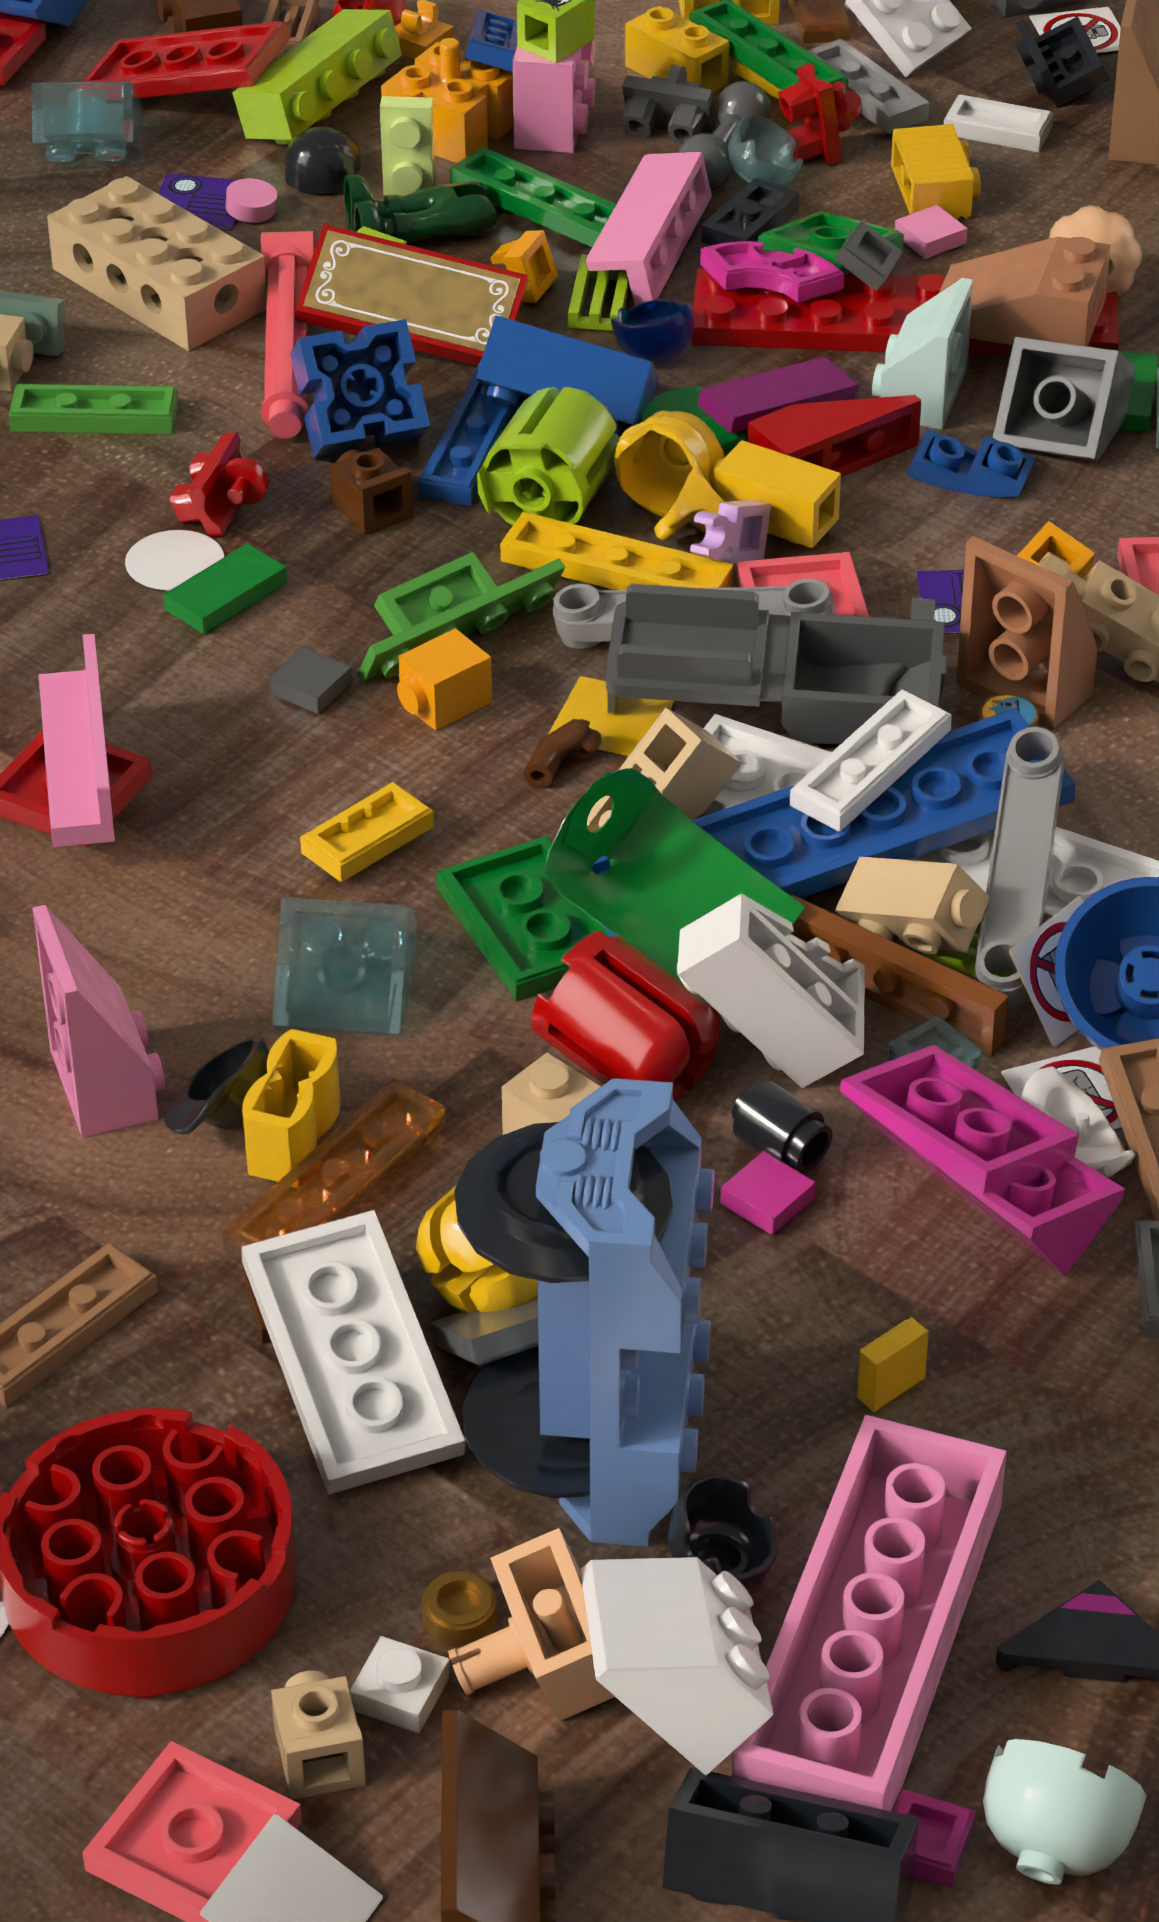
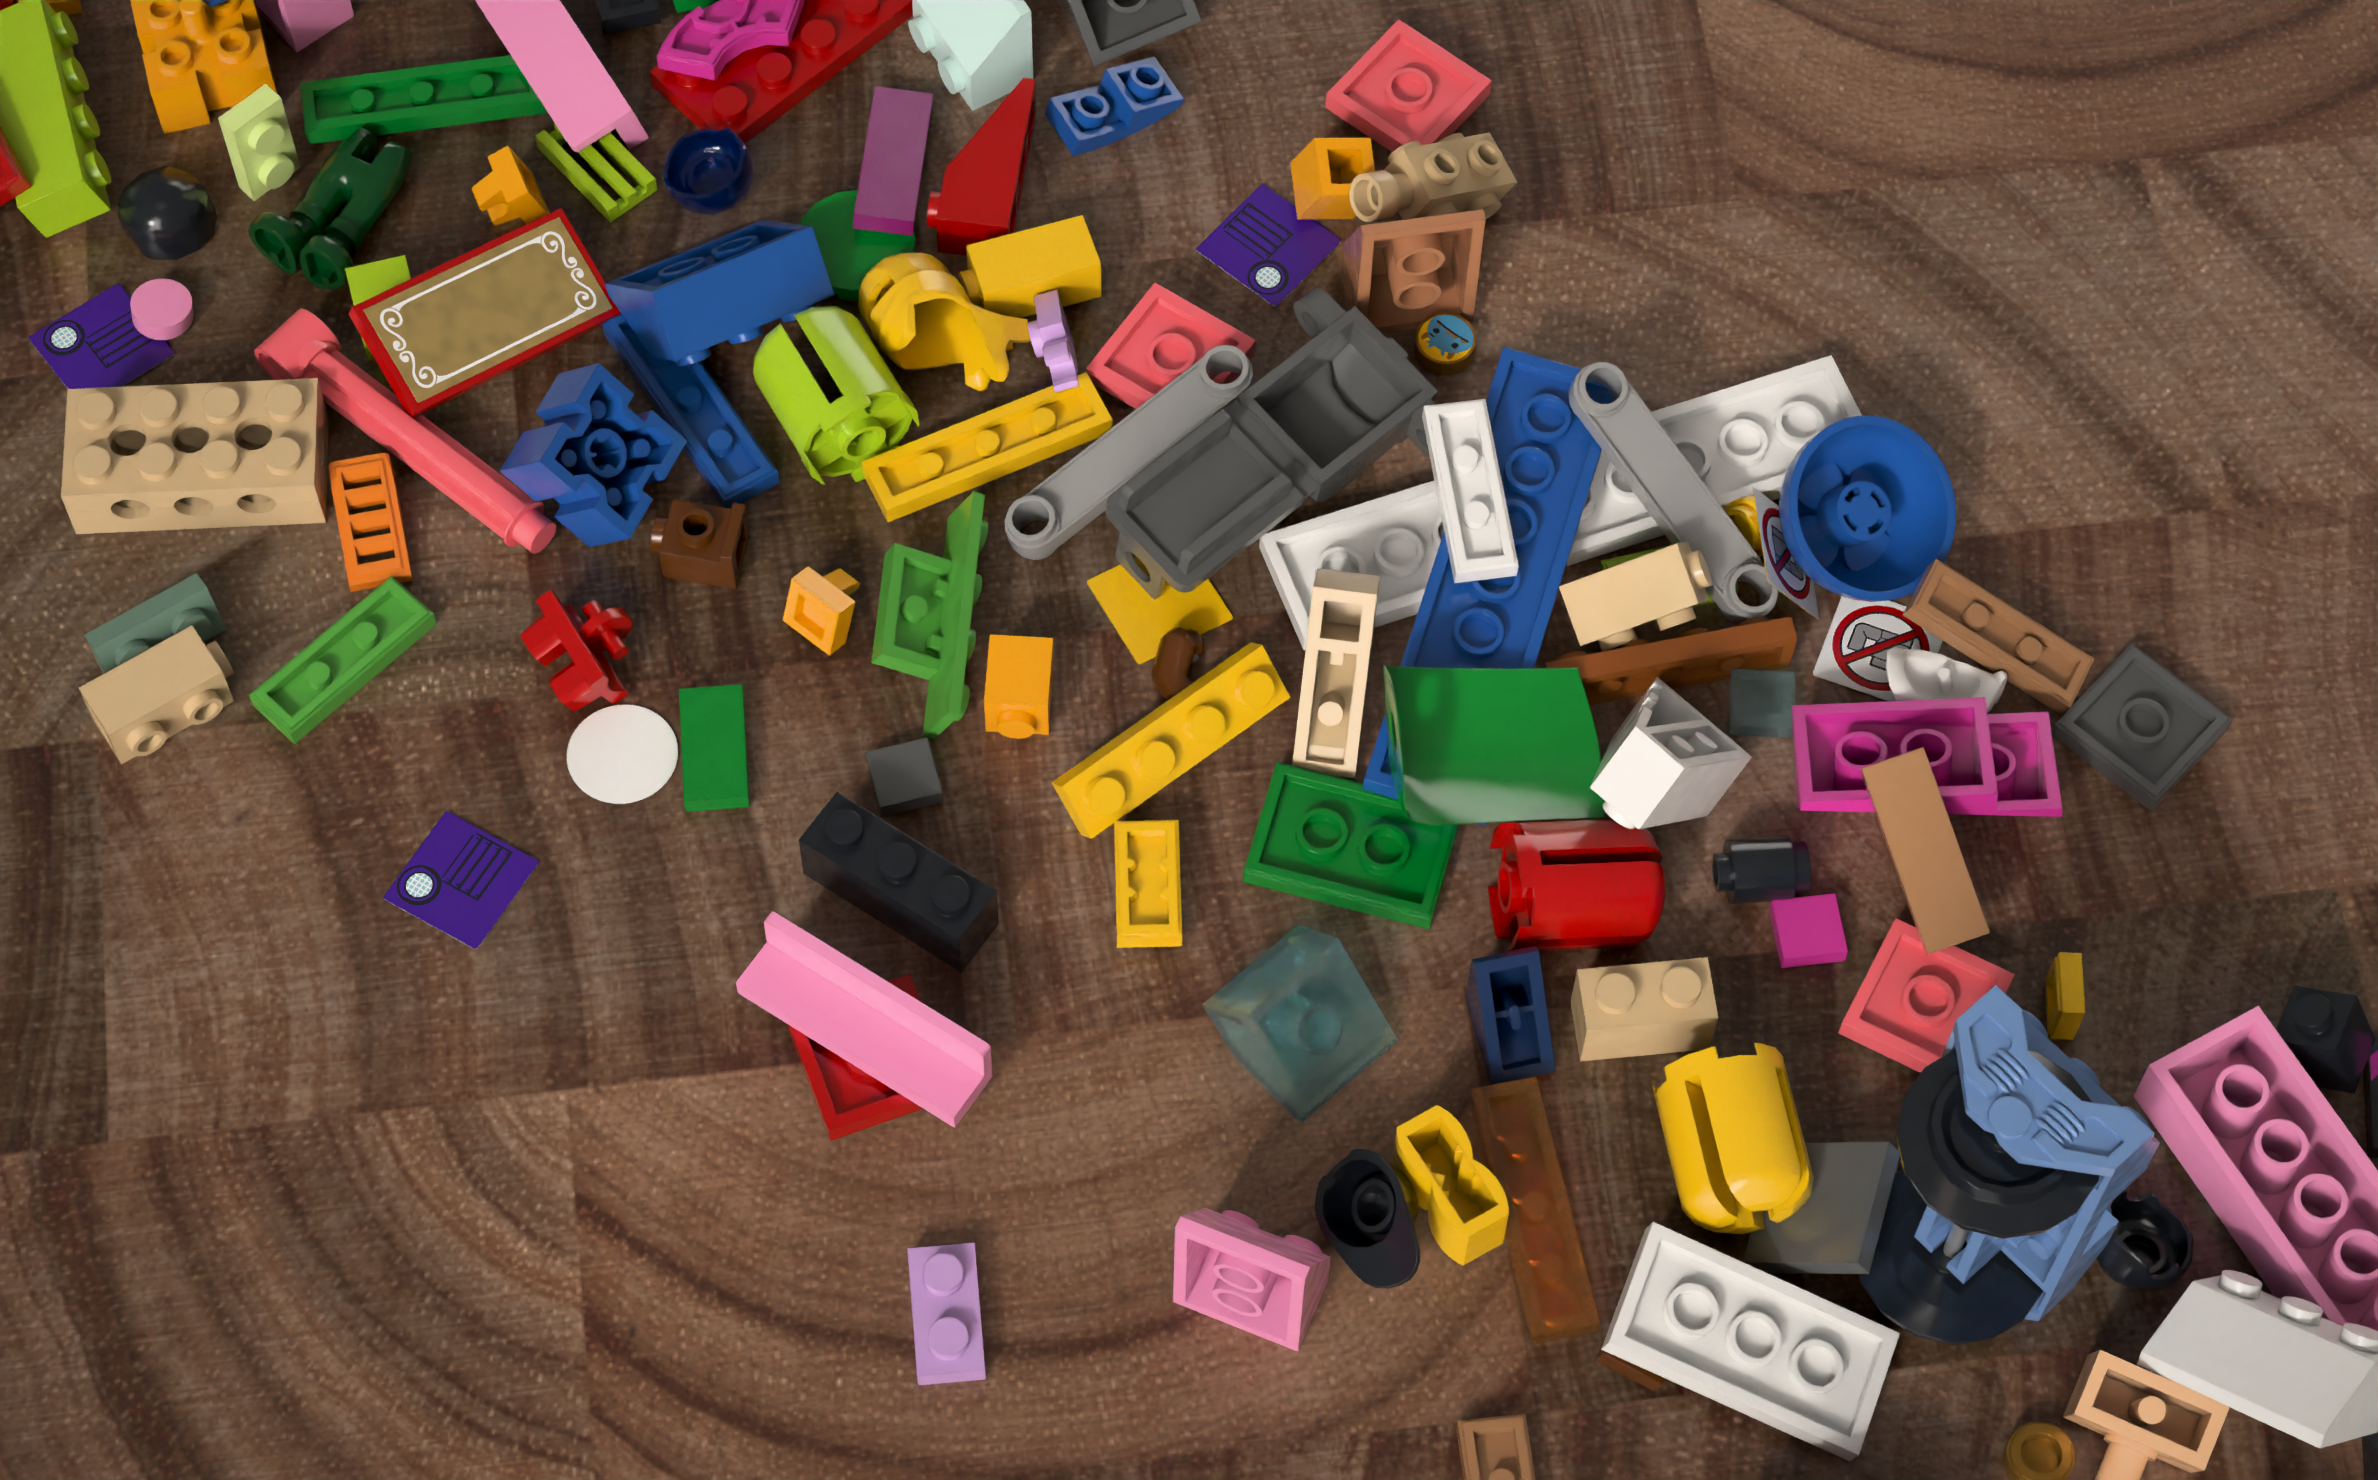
camera: 50 degrees left, 20 degrees up
none -> orange slope [328,453,413,592]
none -> light orange tile [783,566,860,656]
none -> black brick [799,792,999,973]
none -> yellow plate [1051,642,1290,839]
none -> dark blue slope [1466,946,1556,1085]
none -> coral plate [1838,918,2015,1073]
none -> medium nougat tile [1860,747,1990,955]
none -> black brick [2276,985,2375,1094]

